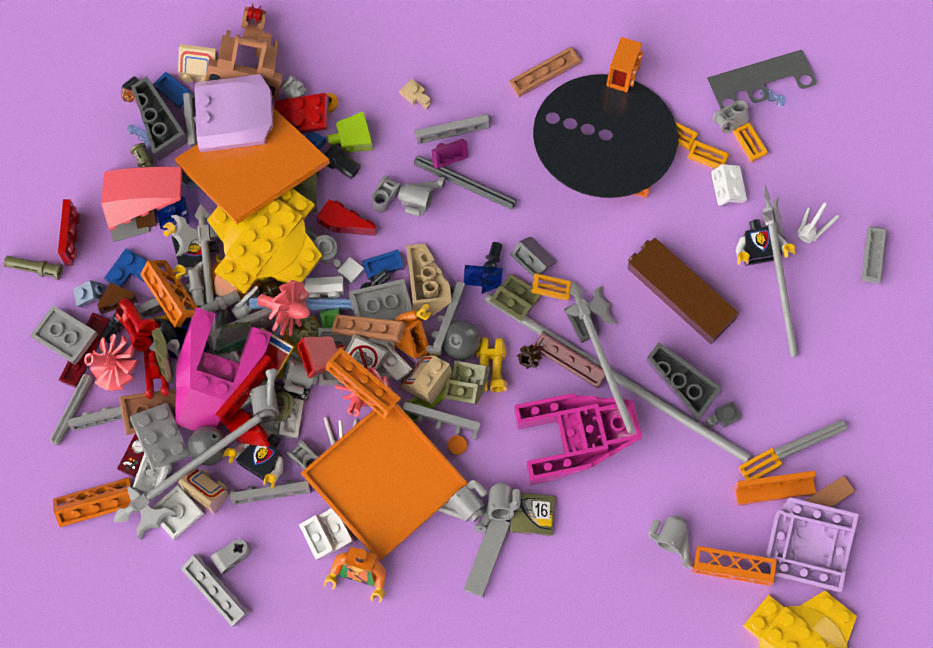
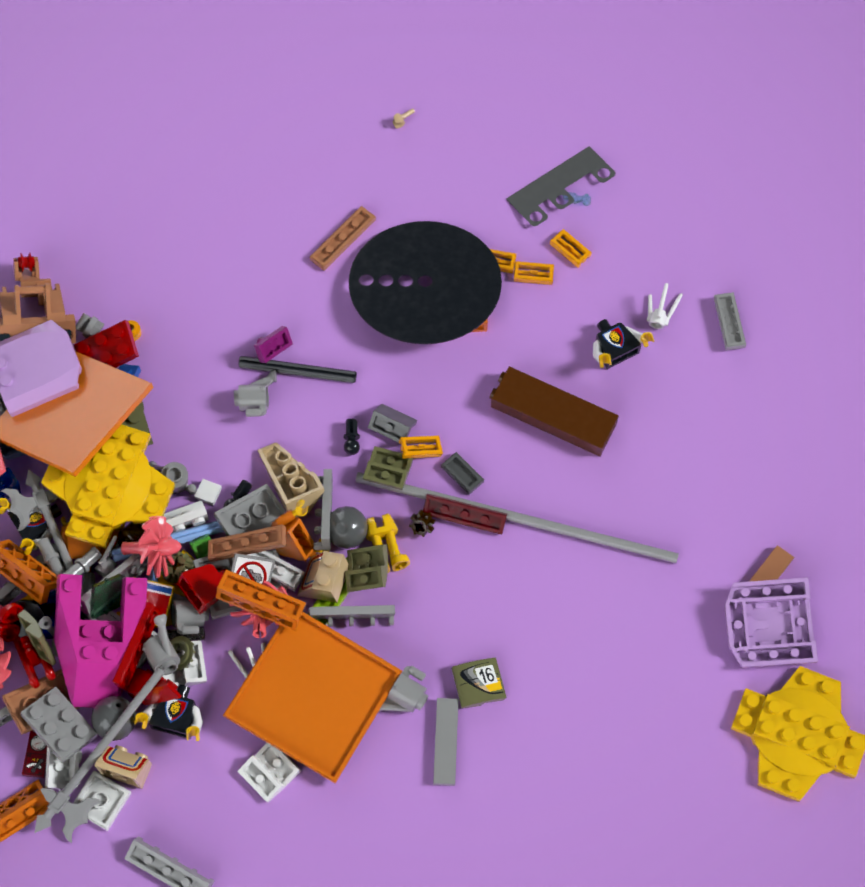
camera: 20 degrees left, 5 degrees down
light grey piece [211,539,250,574] -> none
light grey hinge [230,478,311,505] -> none
light grey piece [286,440,318,470] -> none
red slope [316,199,377,236] -> none
orange torso [324,547,386,603] -> none
black piece [325,144,361,179] -> none
lime torso [327,111,373,153] -> none
blue tile [362,250,404,280] -> none
light grey piece [372,175,402,213] -> none
tan plate [399,79,431,109] -> none
light grey hinge [414,114,489,145] -> none
orange piece [448,435,467,455] -> none
clear blue slope [463,265,503,294] -> none
light grey piece [474,483,521,533] -> none
dark pink wedge [514,393,642,486] -> none
light grey piece [565,281,636,434] -> none
orange piece [606,37,644,92] -> none
dark grey wedge [647,342,722,422] -> none
light grey piece [648,515,693,569] -> none
orange fence [692,546,777,586] -> none
dark grey plate [705,401,741,428] -> none
white bracket [711,164,747,206] -> none
light grey piece [713,100,750,133] -> none
orange fence [734,470,816,506] -> none
light orange tile [738,448,782,480] -> none
light grey piece [762,184,798,357] -> none
light grey axle [775,420,847,459] -> none

